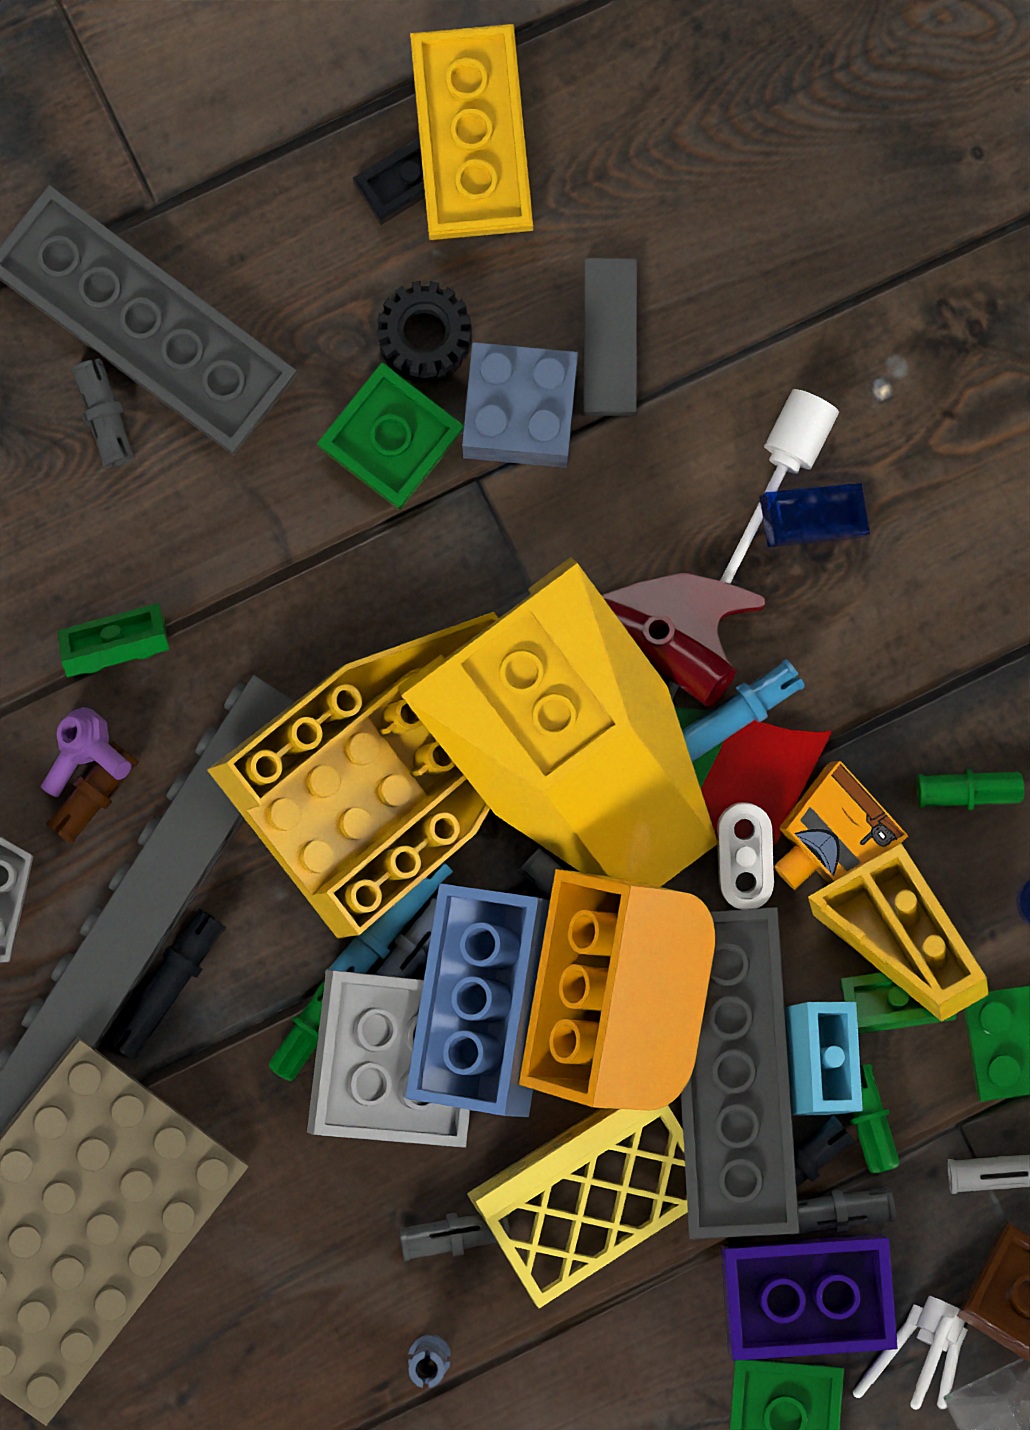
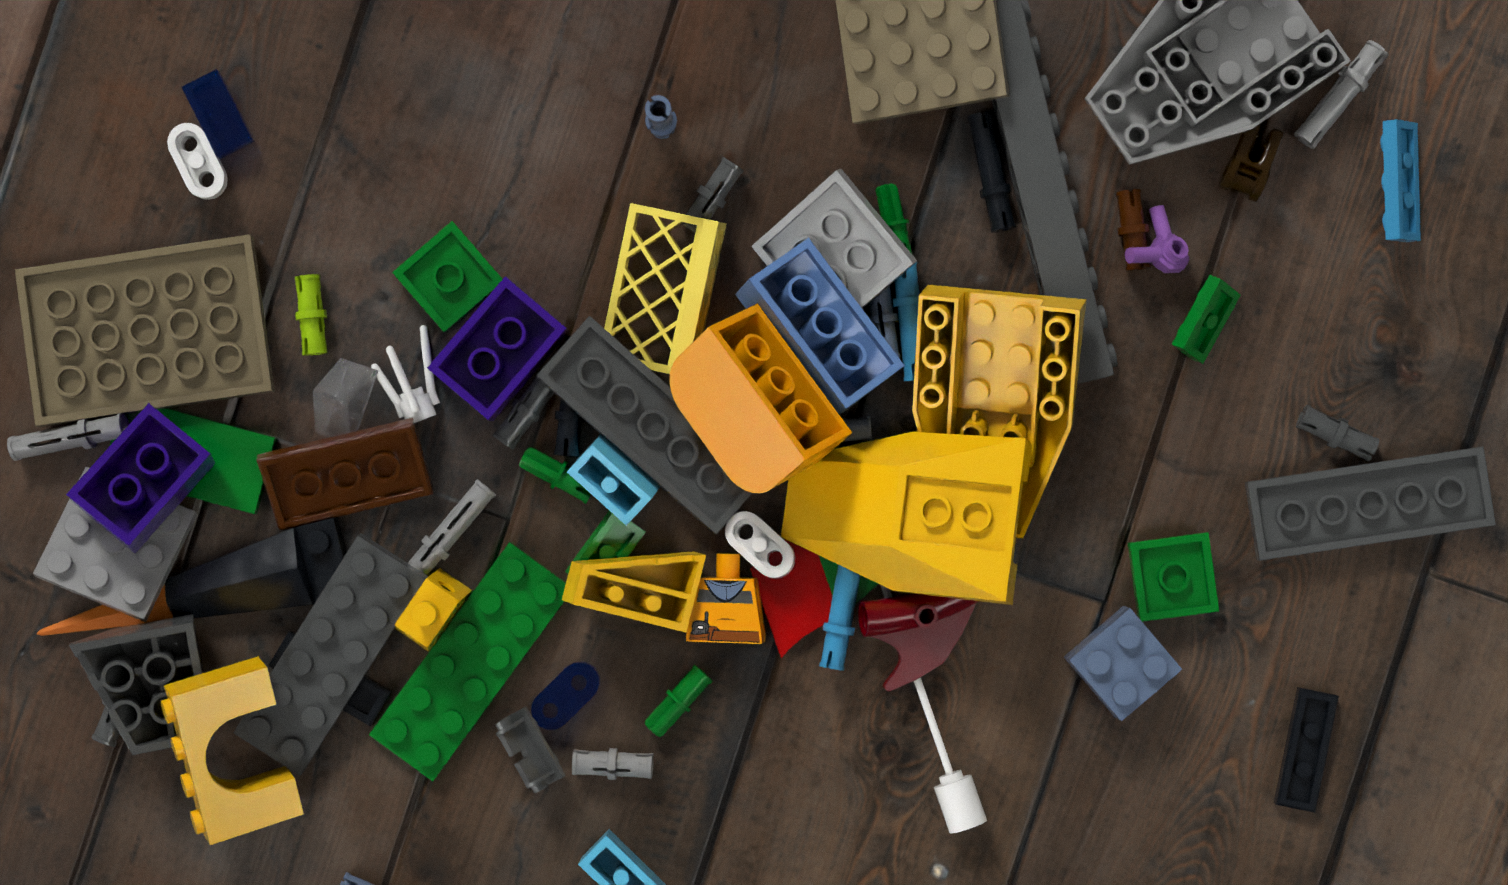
camera: 140 degrees right, 5 degrees up
black tyre [377,281,472,382] -> none
yellow tile [410,24,533,240] -> none
dark grey tile [584,258,637,416] -> none
clear blue plate [759,483,870,548] -> none

